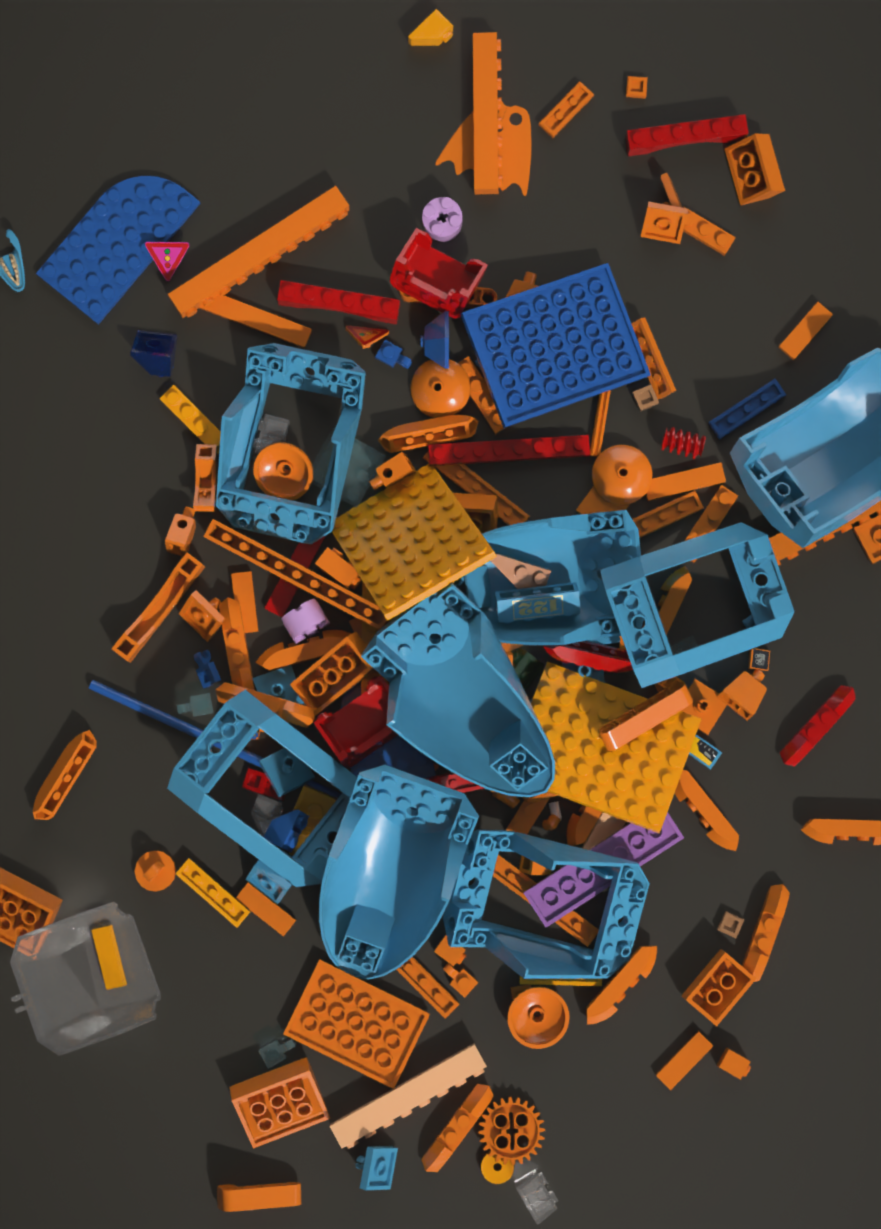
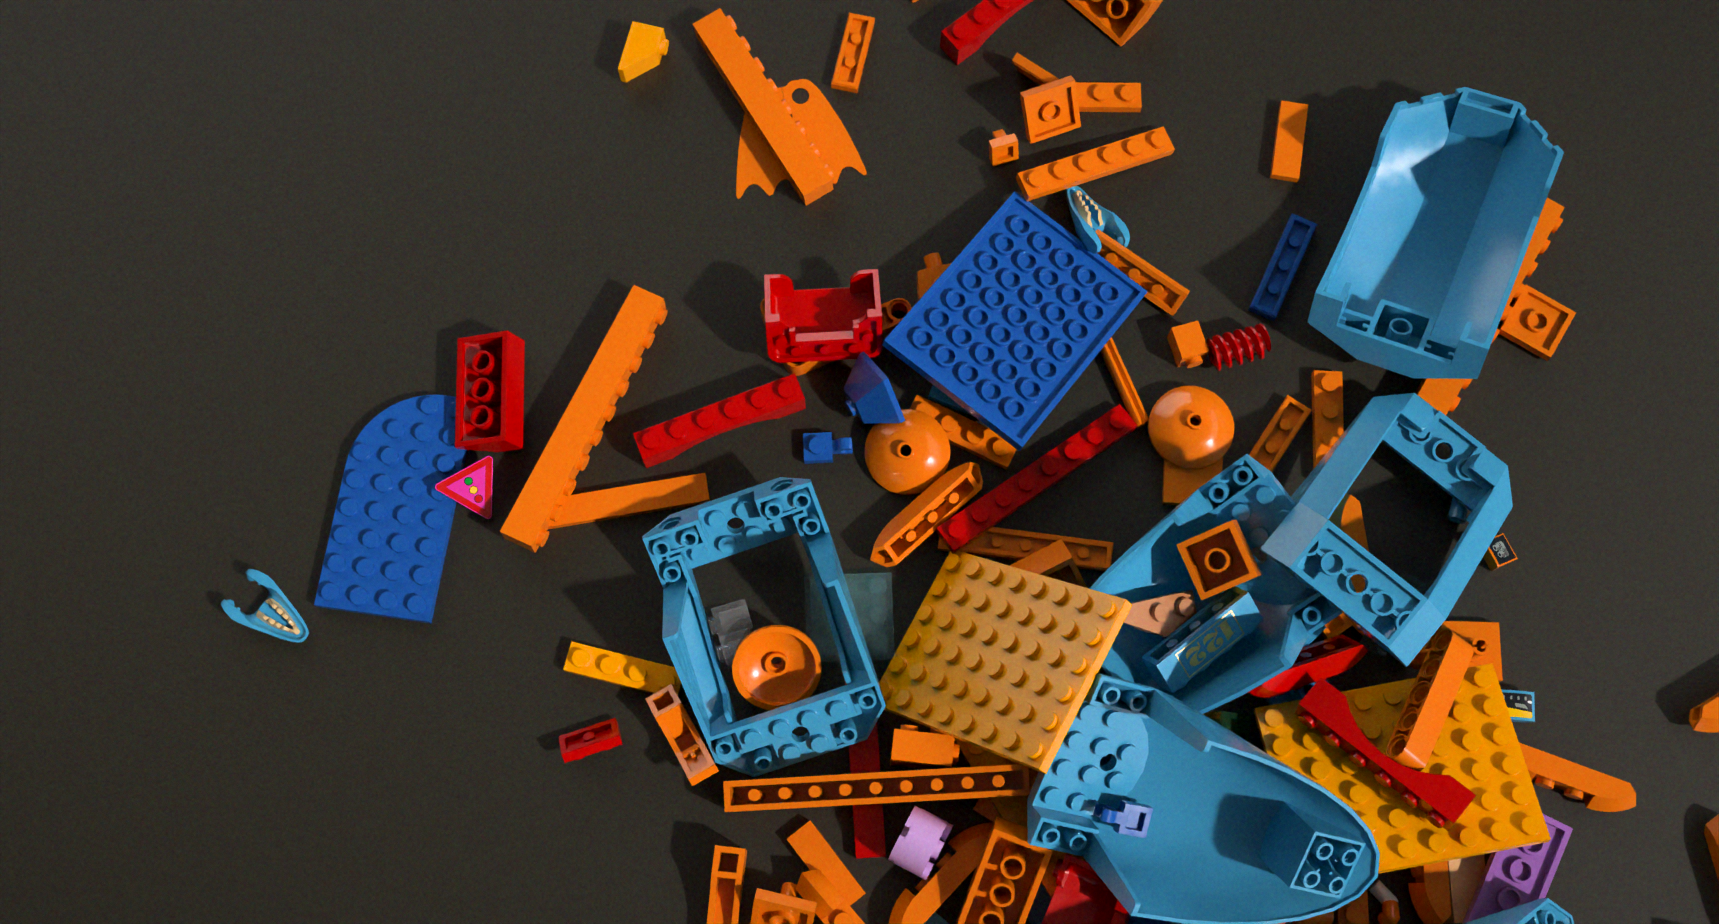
camera: 30 degrees left, 10 degrees down
clear blue slope [130,330,177,377] -> none
orange torso [165,506,196,557] -> none
piece [345,326,389,349] -> none
orange torso [369,452,416,490] -> none
lavender brick [422,197,462,242] -> none
medium nougat plate [632,385,659,412] -> none
orange tile [646,462,726,501] -> none
orange torso [717,669,767,721] -> none
medium nougat tile [717,911,744,938] -> none
red brick [780,685,856,767] -> none
none -> red slope [455,330,525,452]
none -> red plate [559,717,622,763]
none -> orange tile [989,129,1019,166]
none -> orange plate [1015,126,1175,202]
none -> dark azure animal [1066,186,1130,253]
none -> plate [1093,800,1153,838]
none -> orange brick [1167,320,1209,368]
none -> orange brick [1176,520,1262,600]
none -> red arch [1295,677,1476,831]

